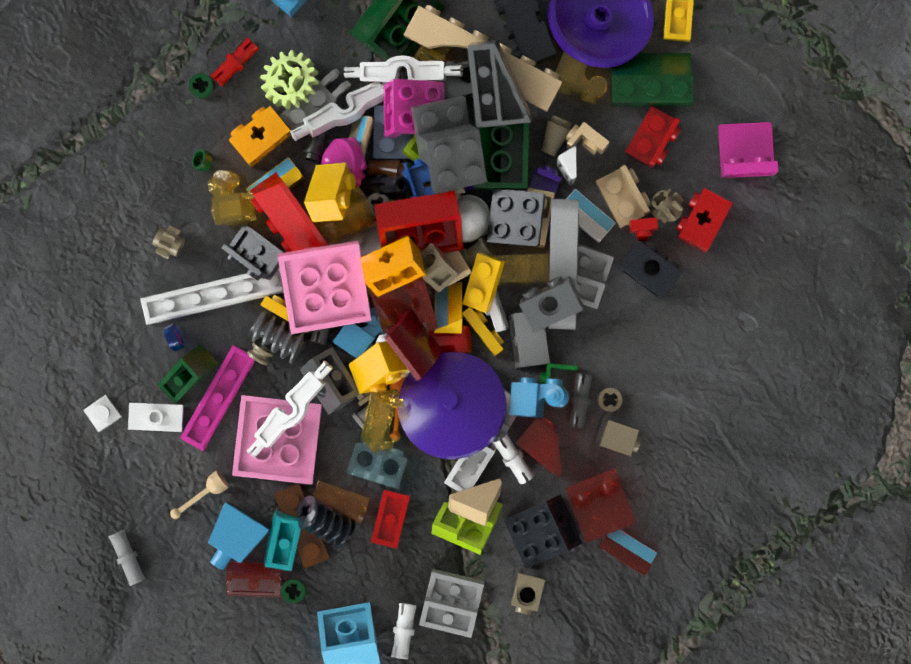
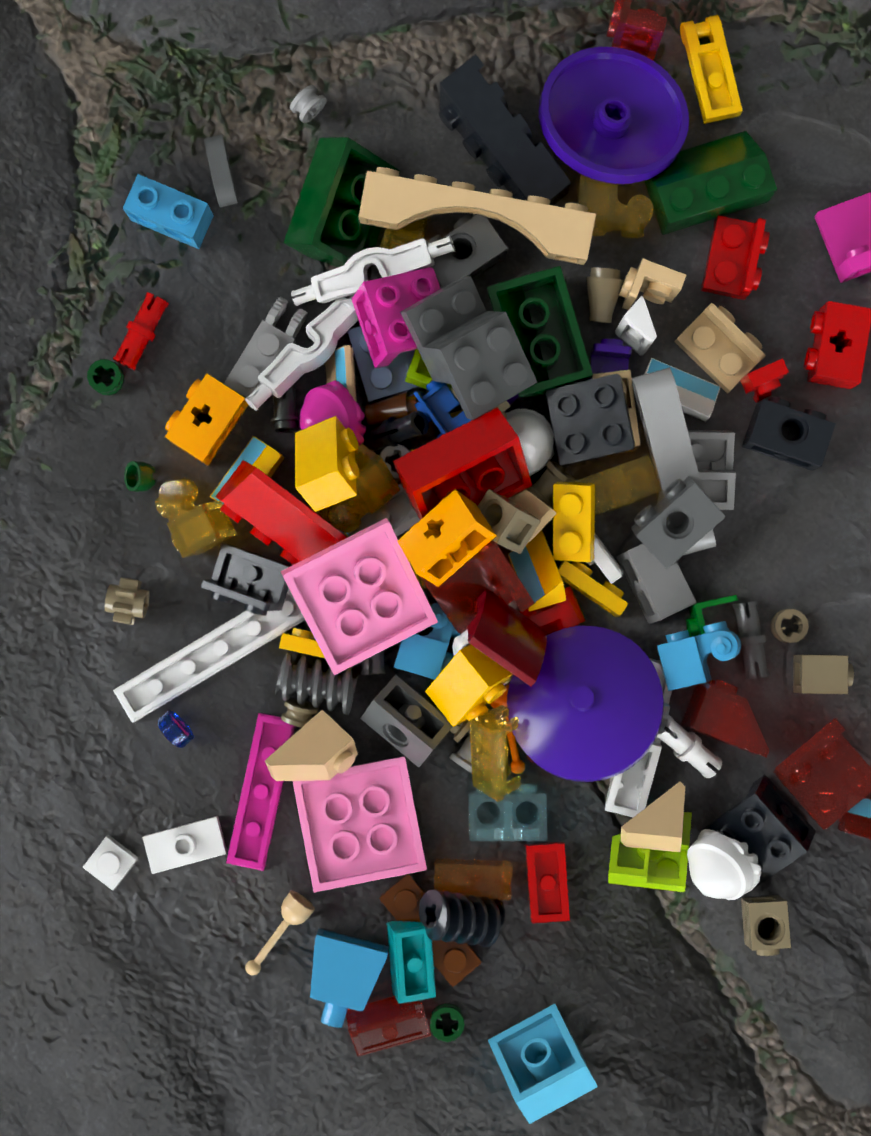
camera: 25 degrees left, 0 degrees up
light grey pin [108,530,146,586] -> none
dark green slope [157,344,219,404] -> none
white piece [247,361,333,458] -> none
yellowish green gear [261,50,319,110] -> none
white pin [391,603,416,659] -> none
light grey slope [419,569,485,638] -> none
dark grey wedge [467,40,533,128] -> none
dark tan gear [651,189,684,223] -> none
none -> tan slope [265,710,358,781]
none -> white hair [687,829,761,900]

